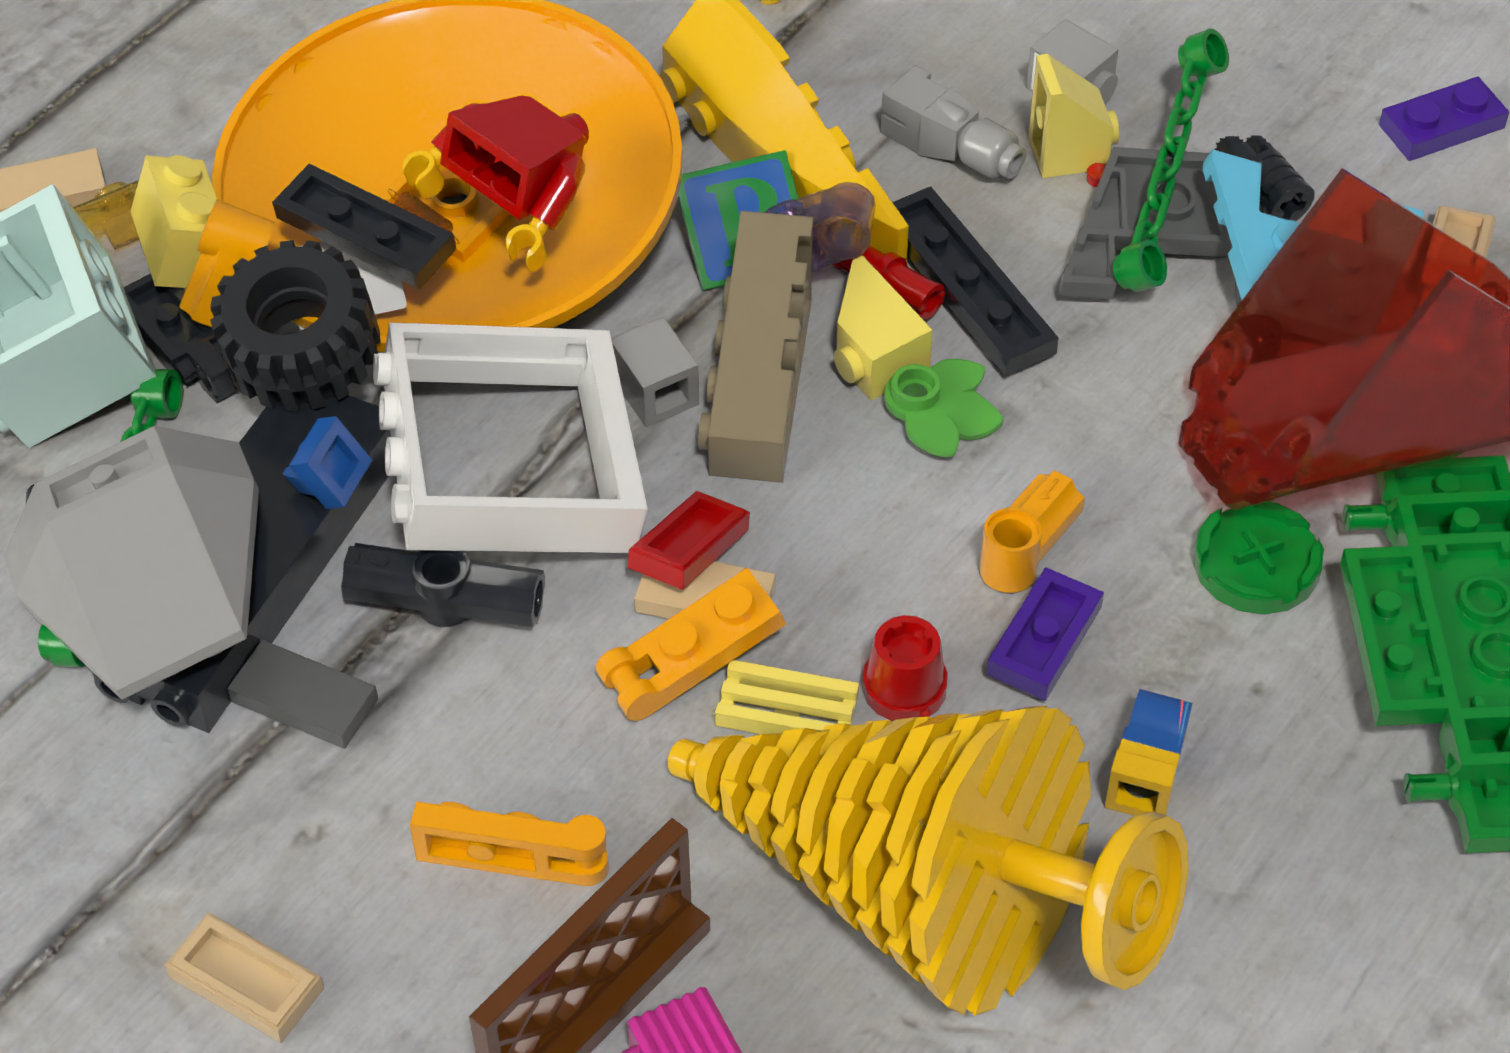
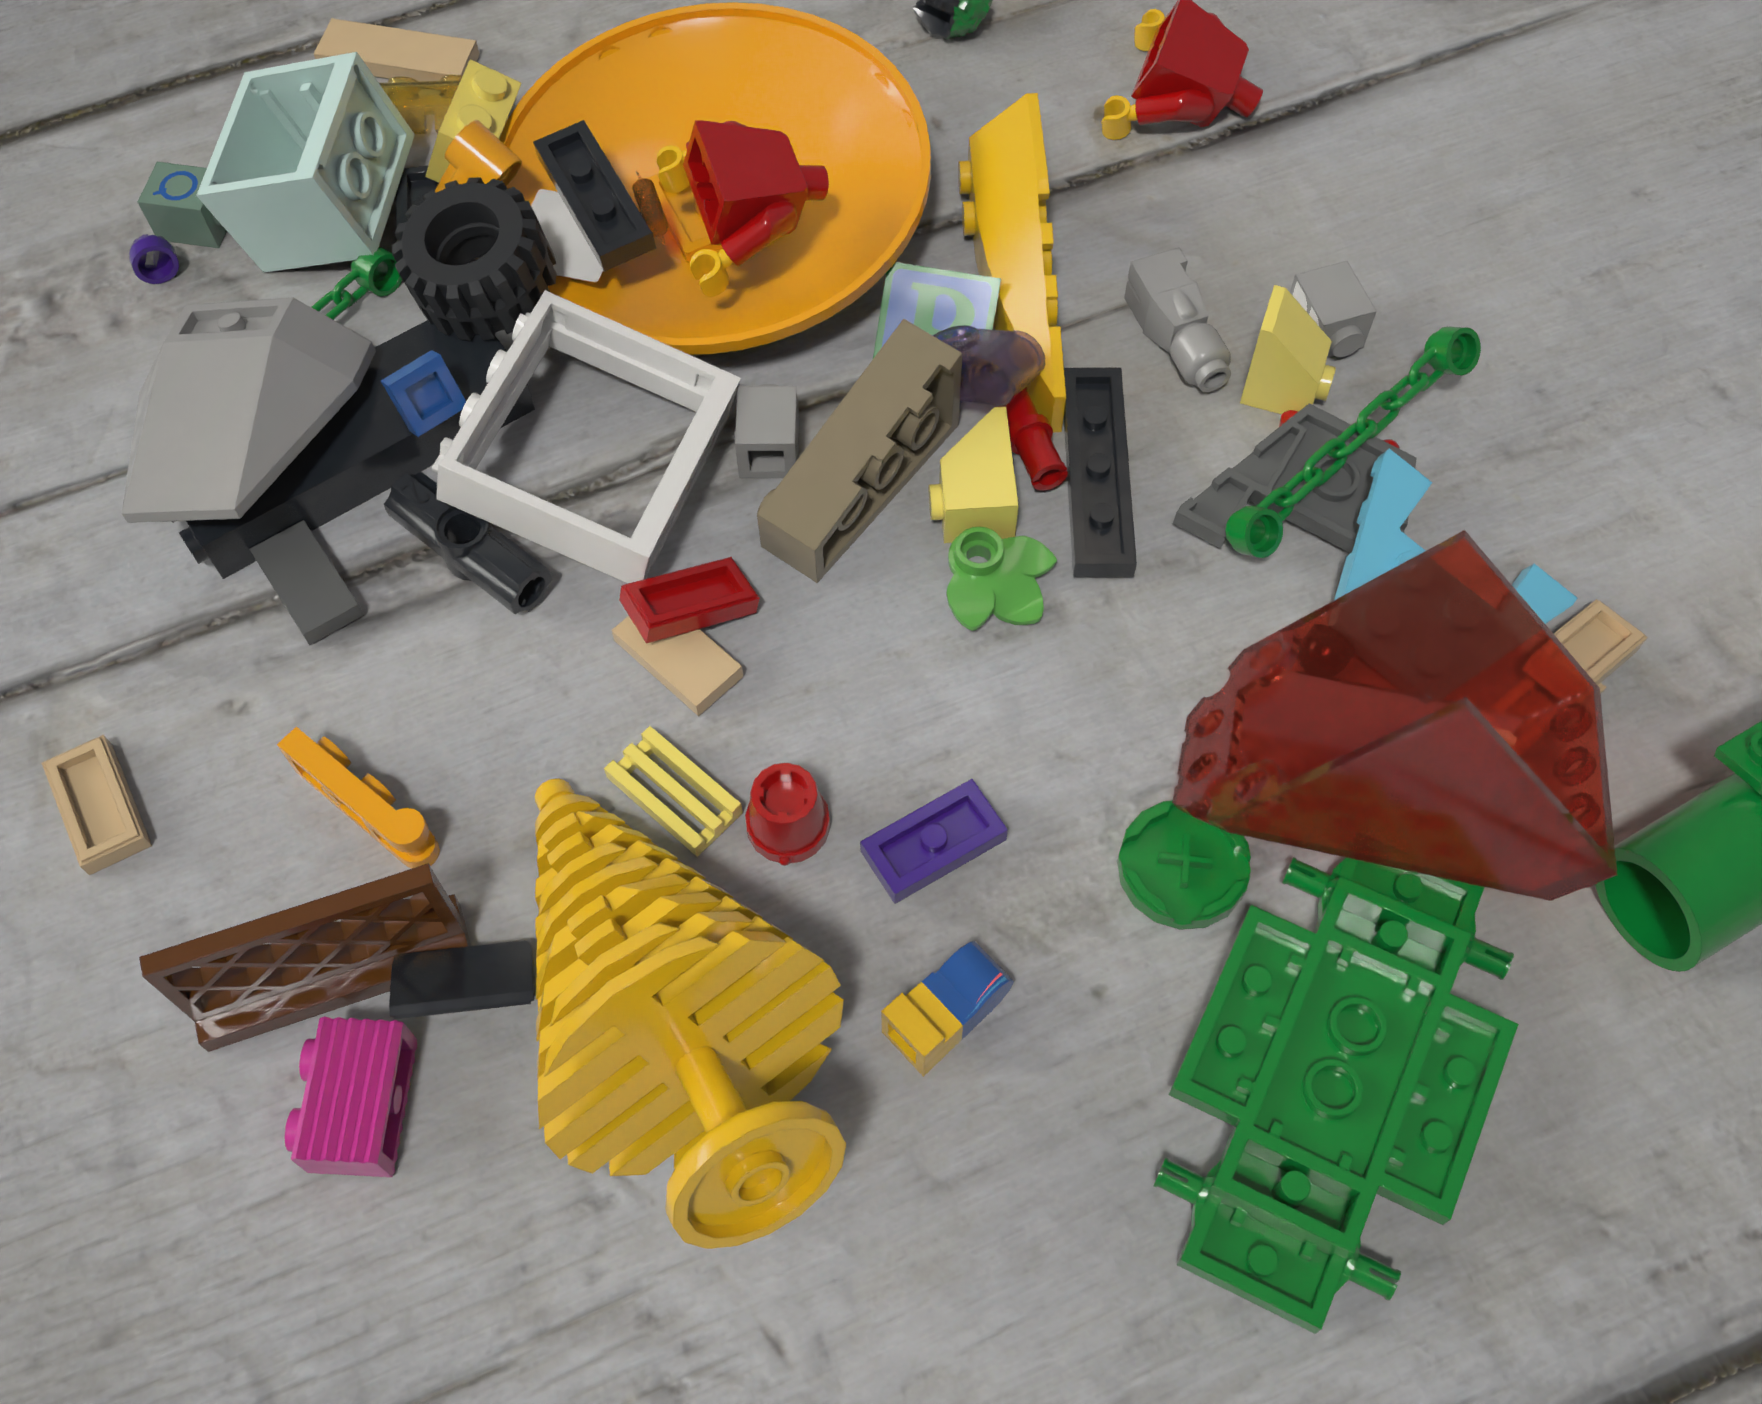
camera: 30 degrees right, 10 degrees up
light orange plate [595,567,787,721] -> none
light orange piece [980,470,1085,593] -> none
black hinge [1215,135,1315,221] -> none
dark purple plate [1379,76,1509,161] -> none
none -> black slope [389,940,536,1020]

